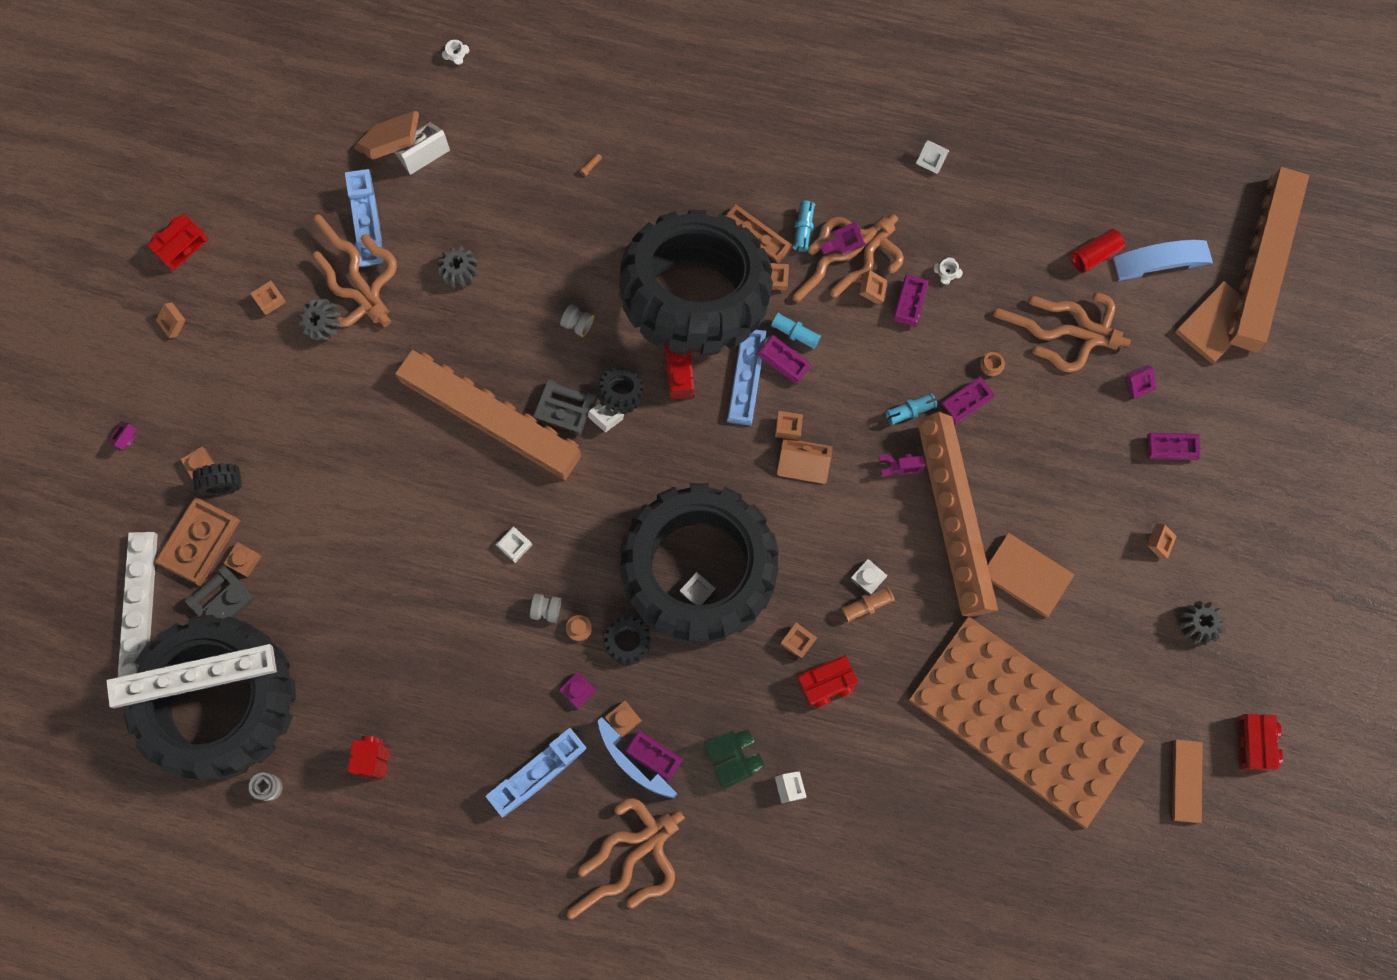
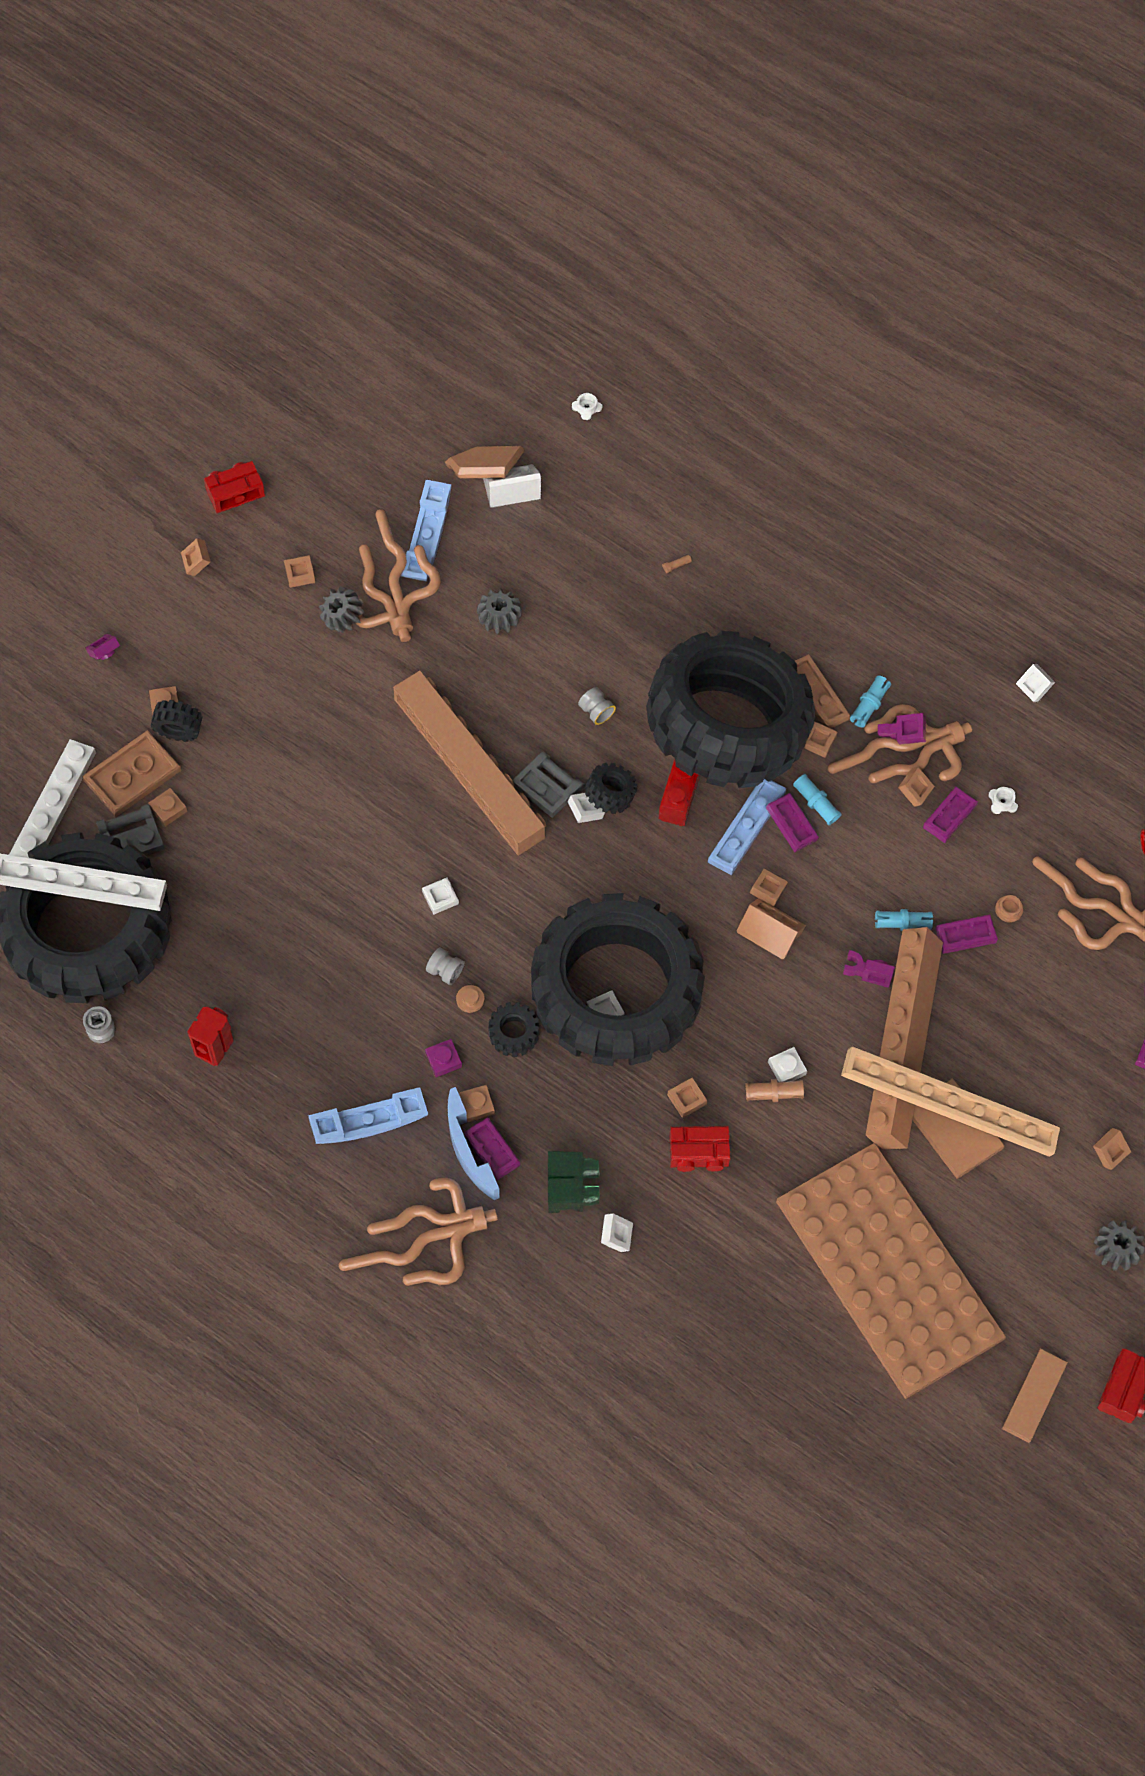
camera: 20 degrees right, 10 degrees down
none -> light nougat plate [841,1047,1060,1157]

